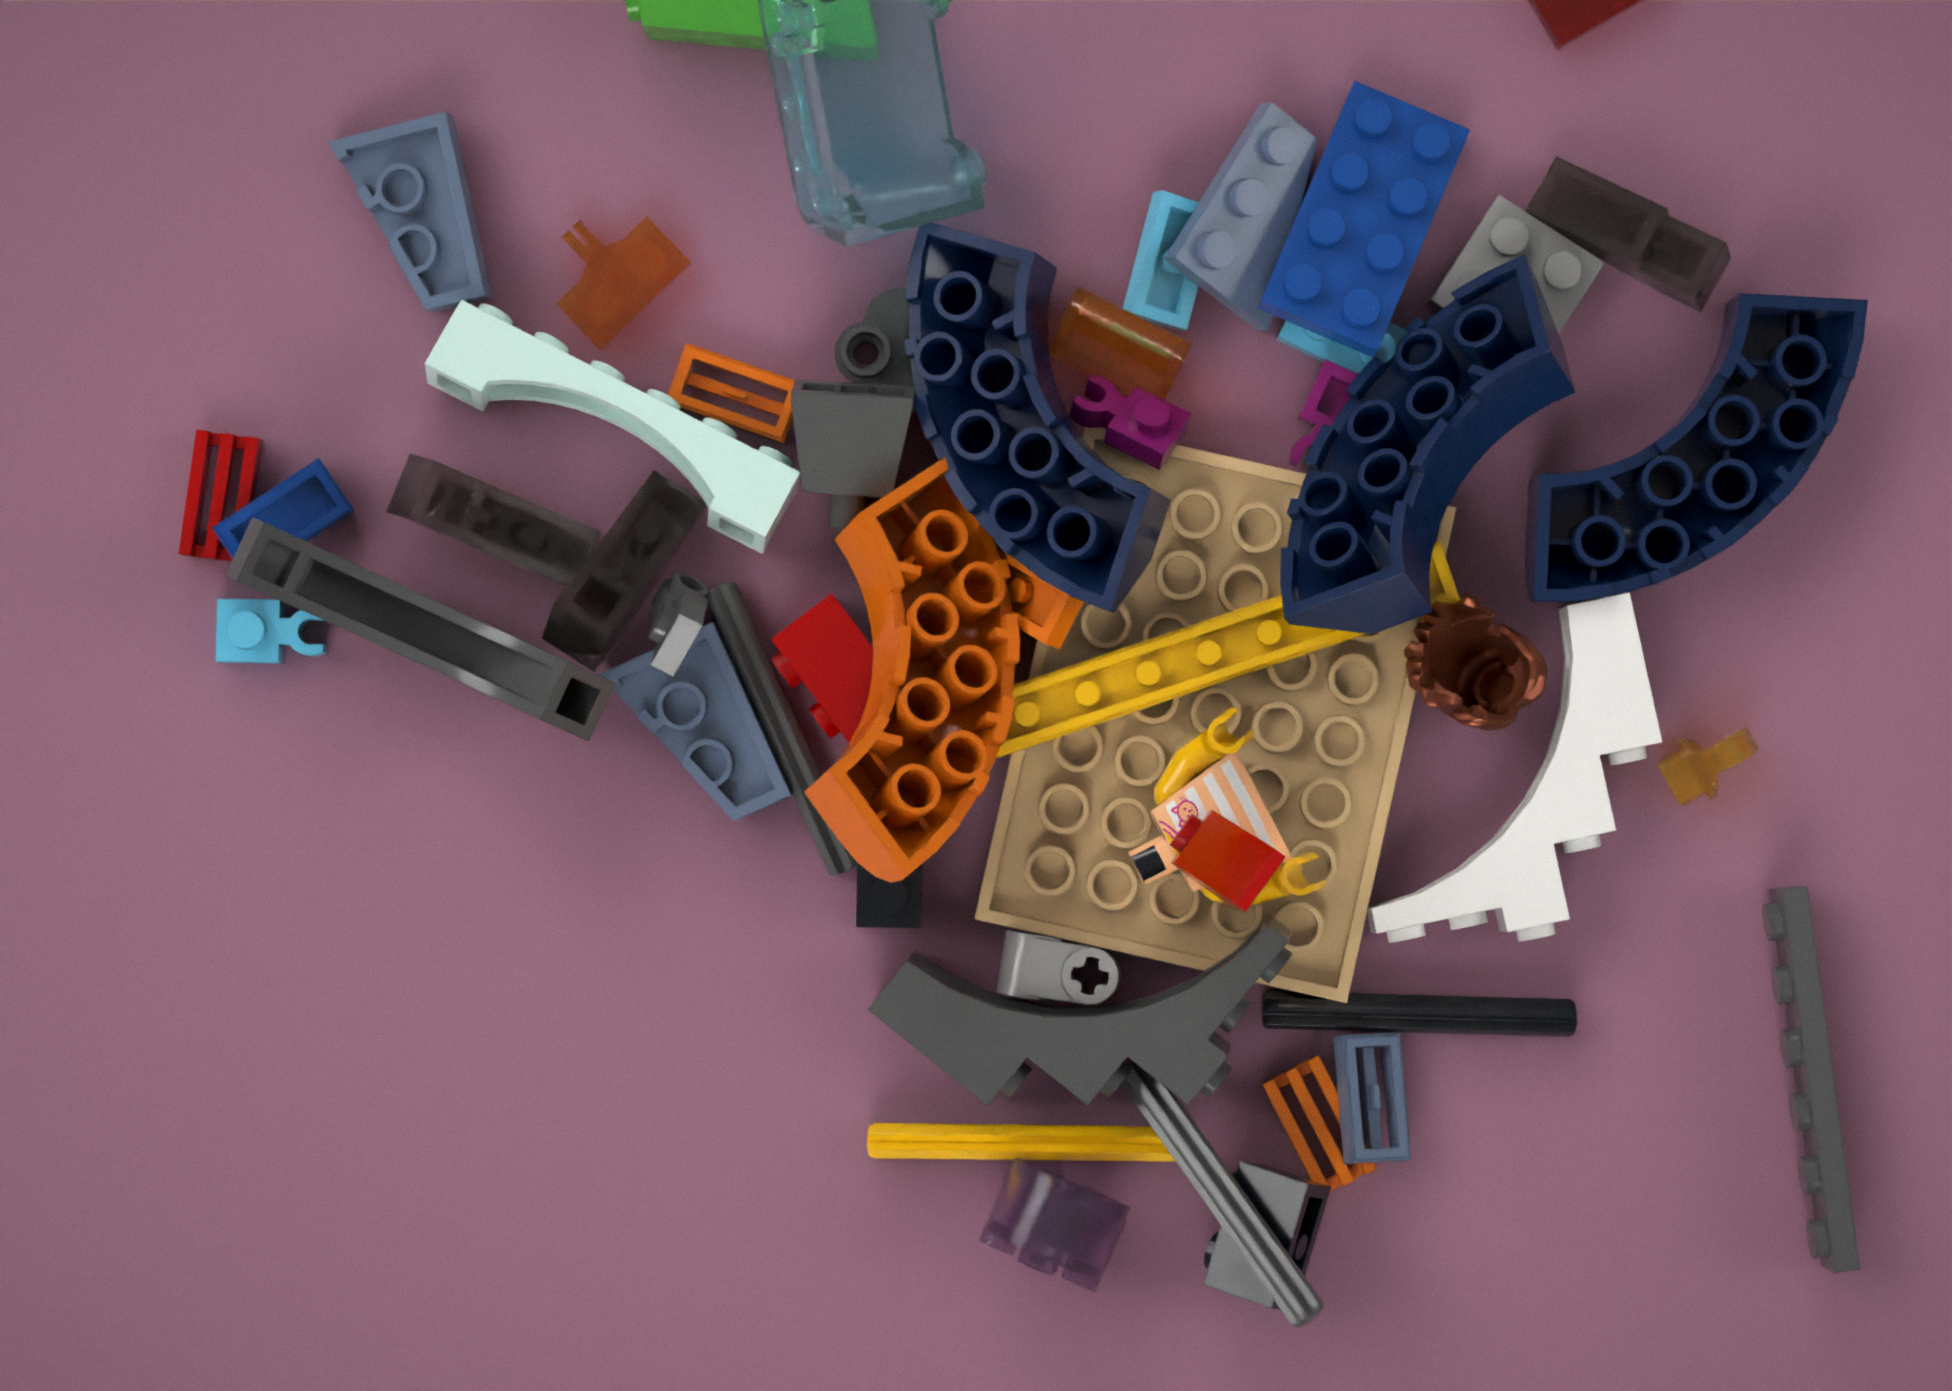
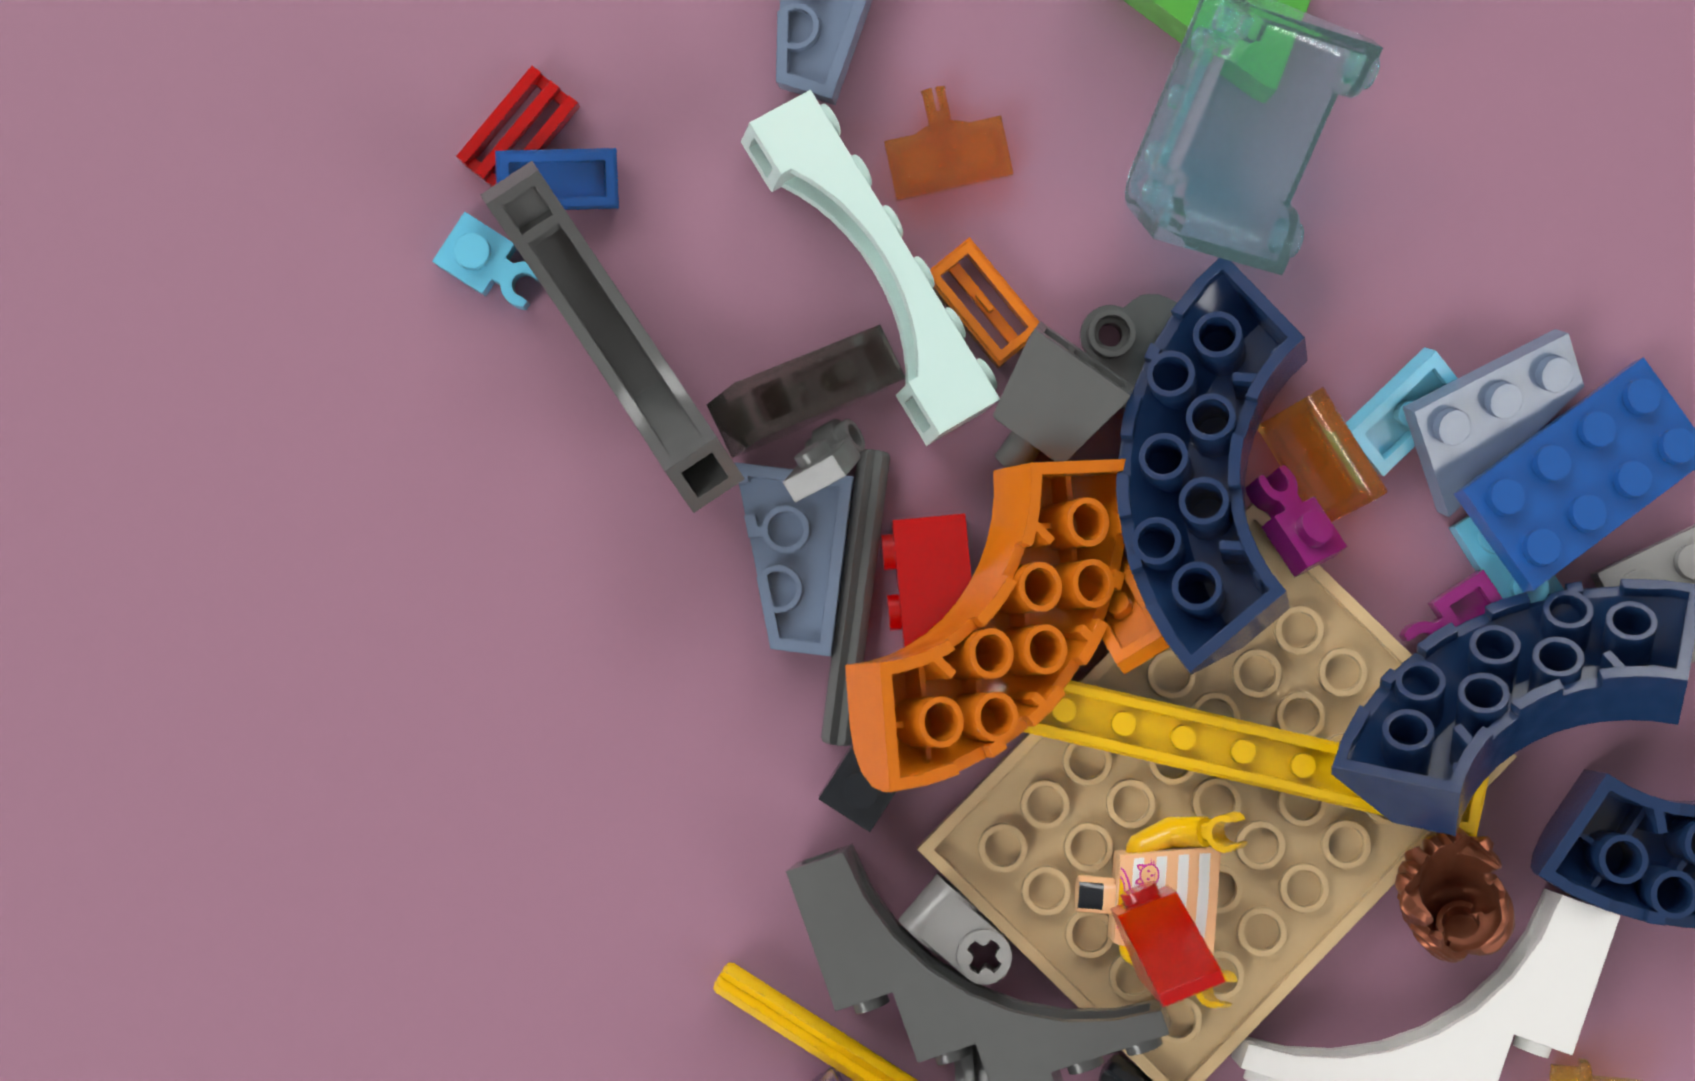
camera: 25 degrees right, 0 degrees up
clear smoke slope [386,454,600,589] -> none

